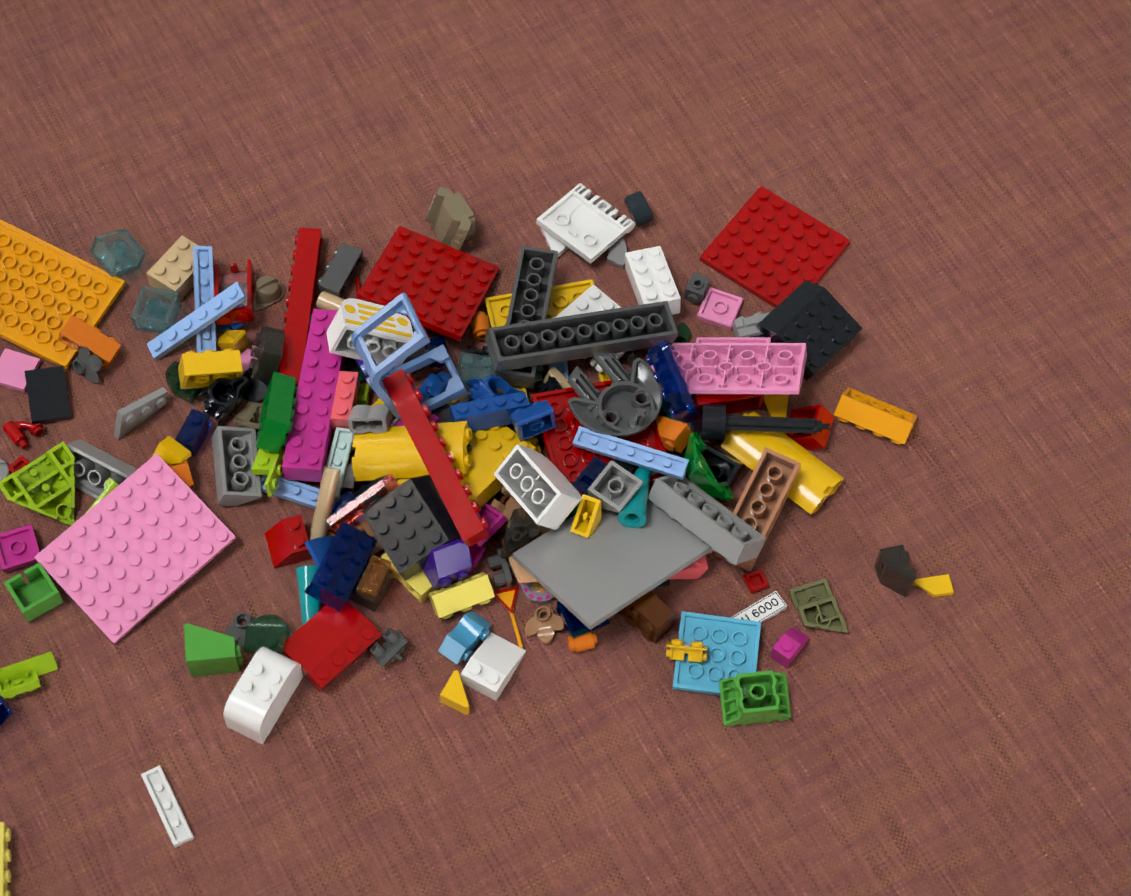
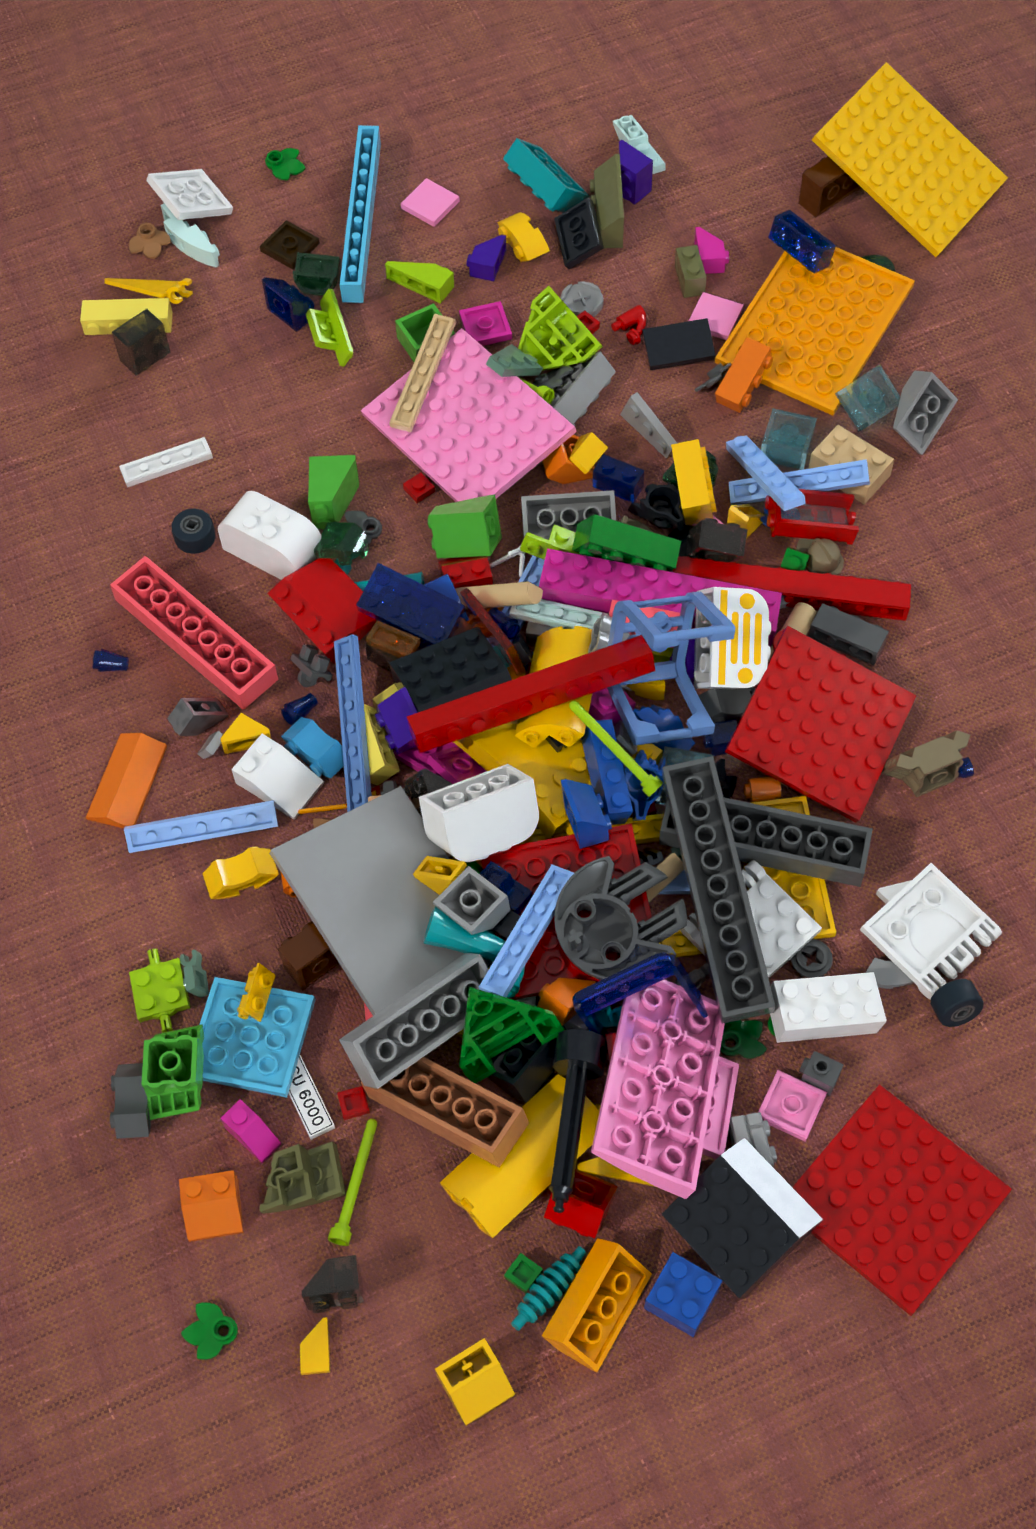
camera: 100 degrees right, 0 degrees up
none -> orange slope [86,733,167,828]
none -> clear blue cone [93,649,129,672]
none -> coral brick [110,556,279,710]
none -> dark grey brick [110,1063,152,1139]
none -> clear smoke brick [112,309,170,376]
none -> light blue plate [124,800,278,853]
none -> lime plate [129,948,190,1033]
none -> flat silver slope [167,698,229,736]
none -> black wheel [171,508,215,554]
none -> orange slope [179,1170,244,1242]
none -> sand green plate [180,949,209,998]
none -> green plate [181,1302,238,1360]
none -> light grey tile [197,731,223,759]
none -> yellow brick [202,847,279,899]
none -> clear blue cone [281,693,318,725]
none -> lime piece [328,1118,377,1246]
none -> medium blue tile [334,634,372,812]
none -> tan tile [389,314,456,432]
none -> red plate [403,472,435,503]
none -> bright green slope [428,495,502,558]
none -> yellow slope [435,1338,515,1426]
none -> sand green wing [486,344,543,377]
none -> white plant [489,545,526,577]
none -> green plate [504,1253,543,1293]
none -> teal piece [511,1246,587,1331]
none -> dark grey plate [533,366,574,389]
none -> lime piece [569,701,663,797]
none -> blue brick [644,1252,723,1338]
none -> green plate [780,547,810,571]
none -> dark grey gear [790,939,833,978]
none -> light grey slope [893,370,958,455]

